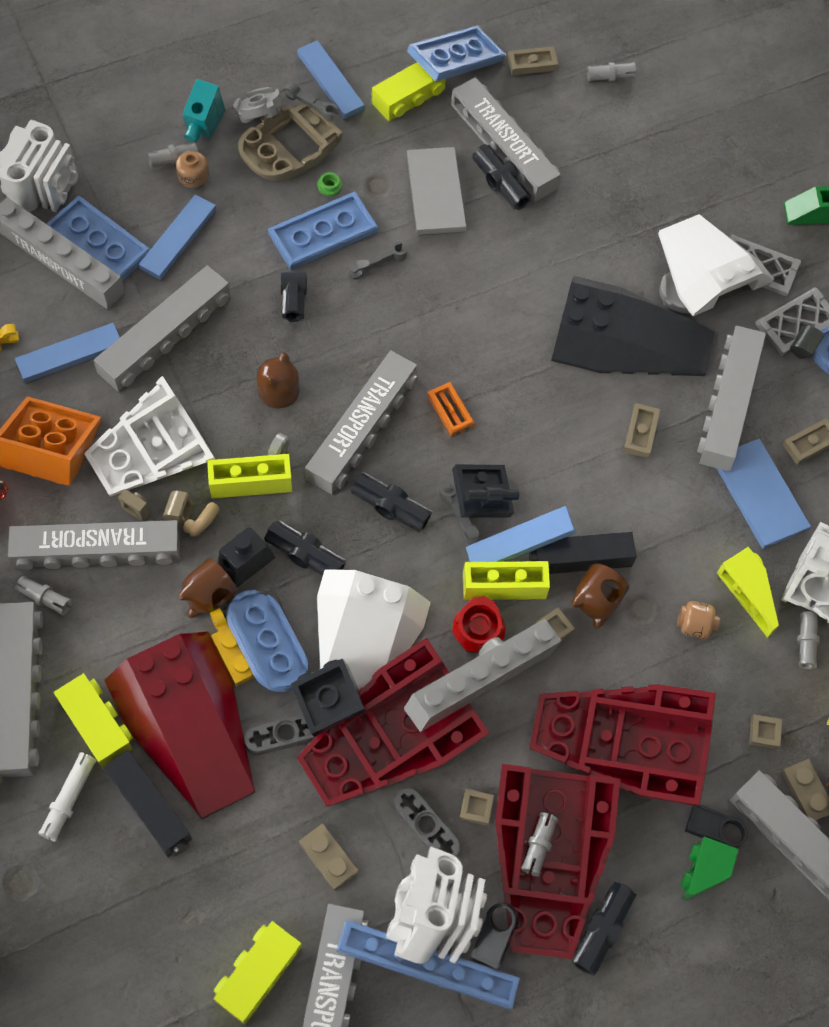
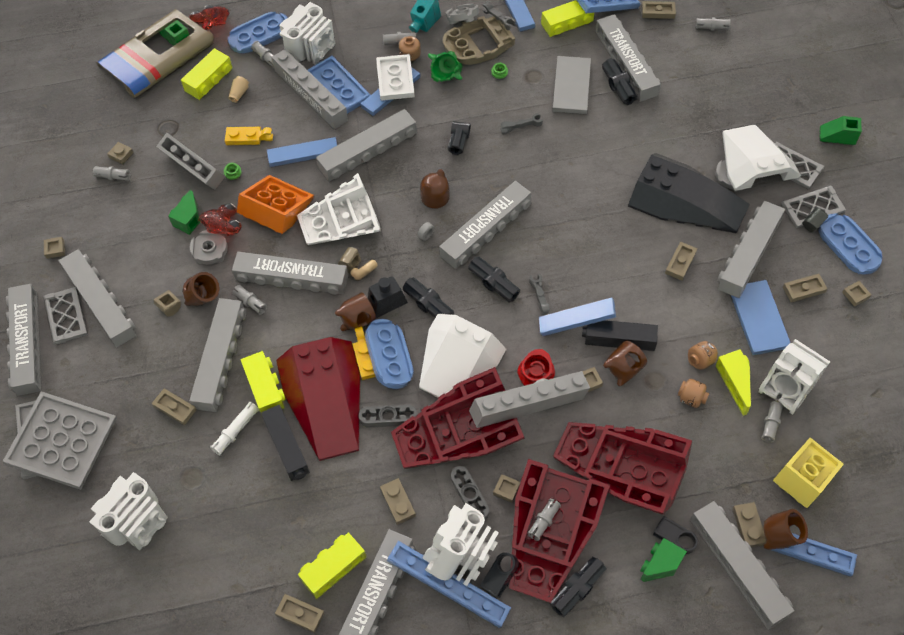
camera: 20 degrees right, 5 degrees down
dark tan plate [118,489,150,522] -> none
neon yellow brick [207,454,292,499] -> none
medium blue tile [268,192,378,270] -> none
black plate [291,658,367,737] -> none
orange tile [427,382,475,437] -> none
black plate [452,464,520,518] -> none
neon yellow brick [463,561,550,600] -> none
dark tan plate [749,714,782,750] -> none
none -> white plate [376,54,415,101]
none -> green hair [428,51,463,82]
none -> medium nougat head [688,341,718,370]

